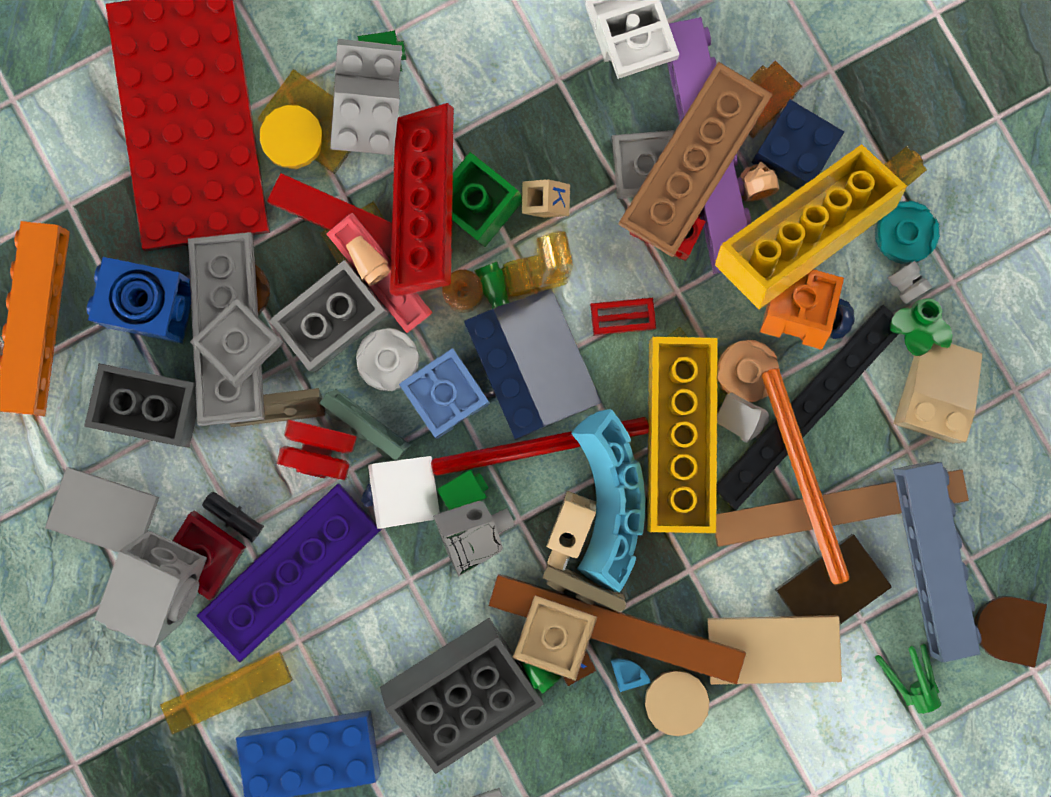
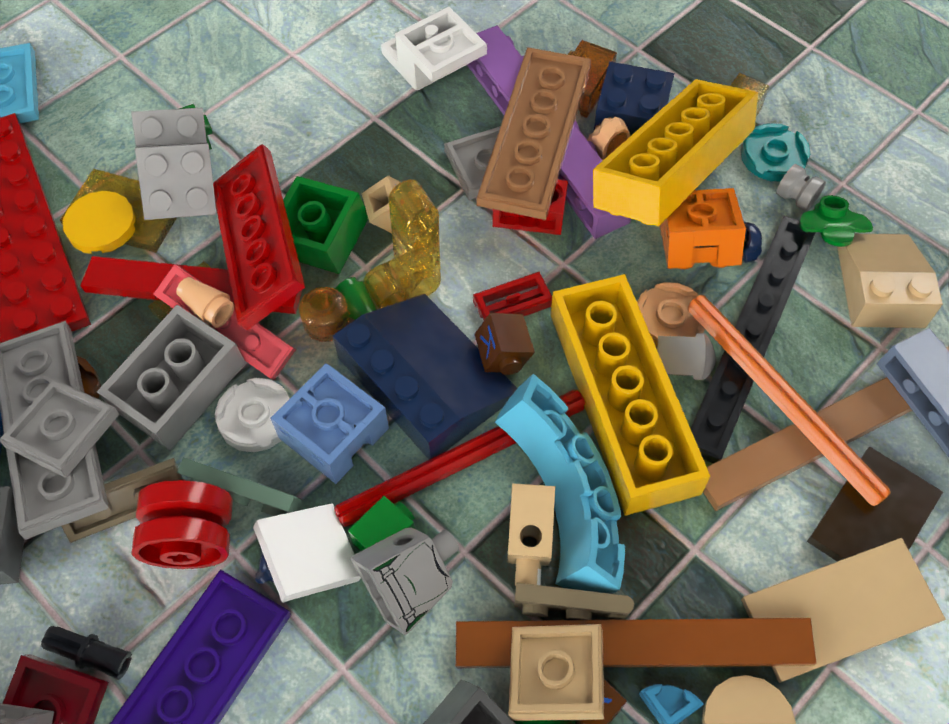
camera: 15 degrees left, 25 degrees down
none -> reddish brown brick [474,313,535,375]

